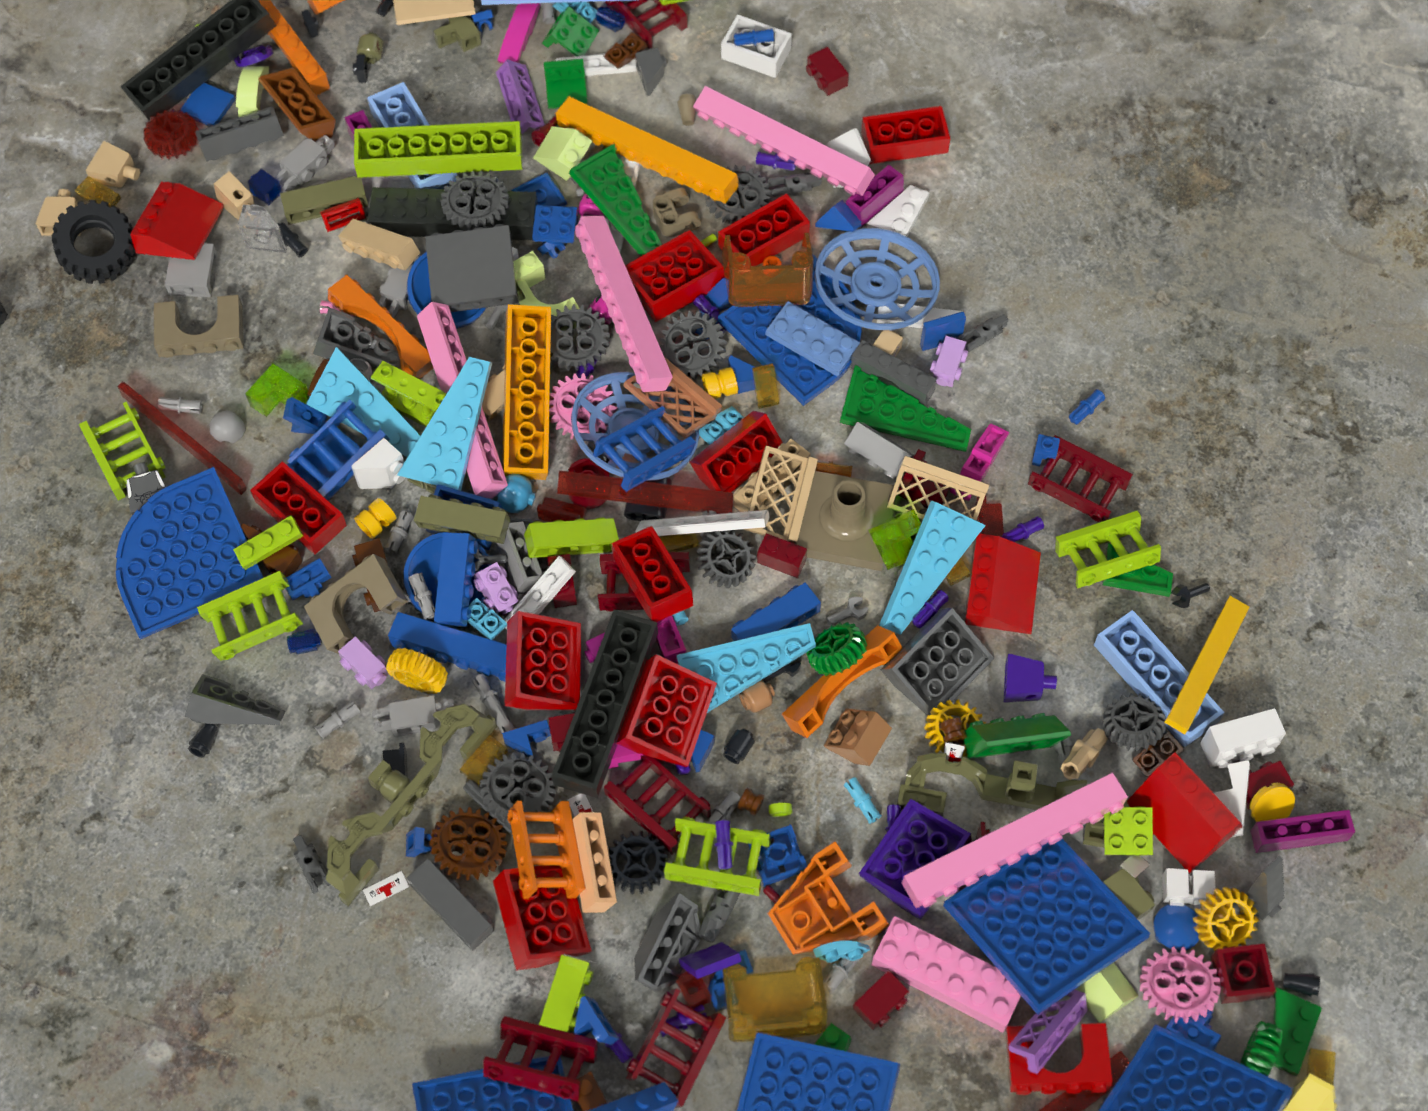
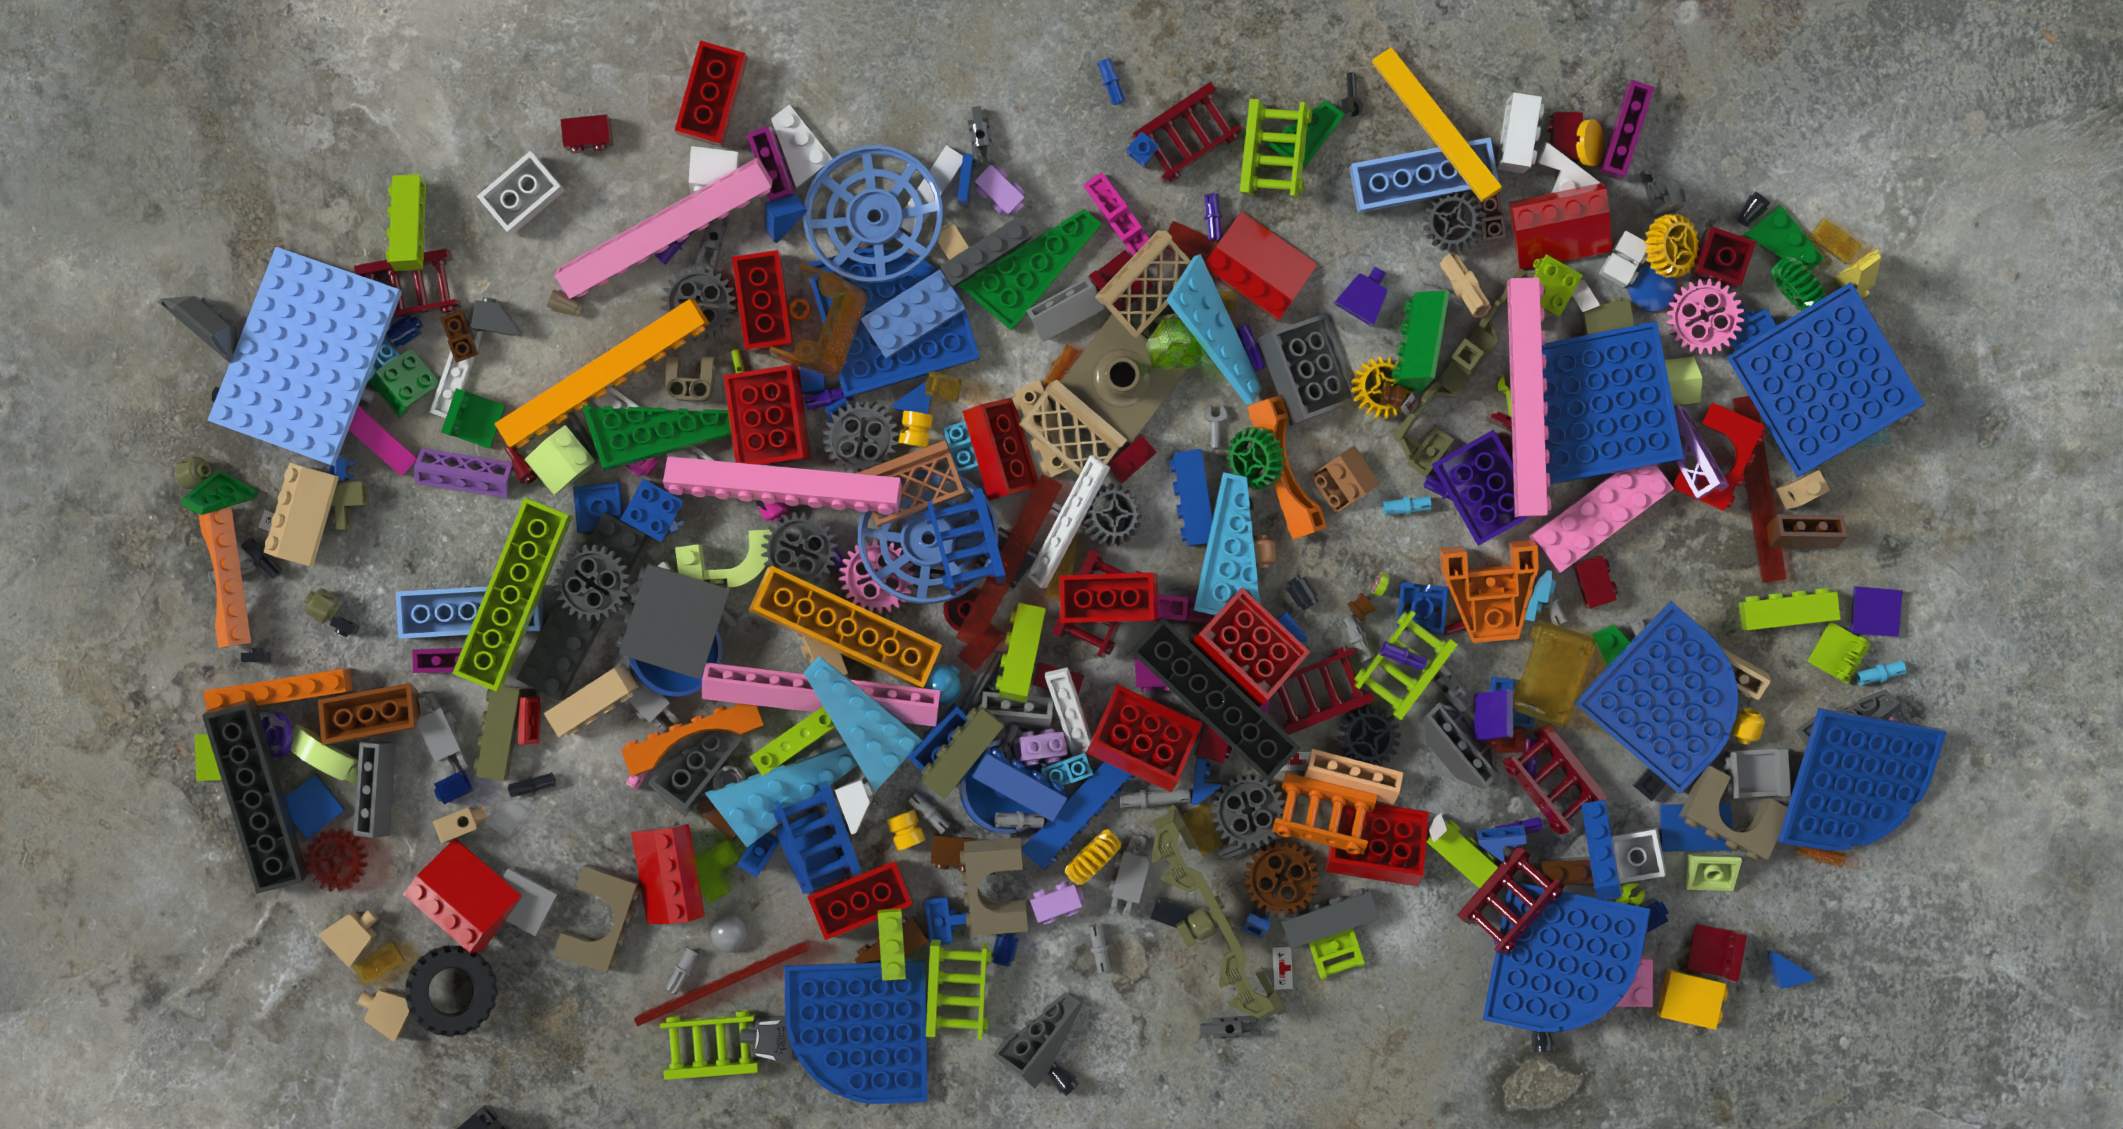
camera: 60 degrees left, 25 degrees up
blue axle [734,28,774,46] -> none
none -> red slope [631,824,705,924]
none -> lime plate [1308,928,1365,981]

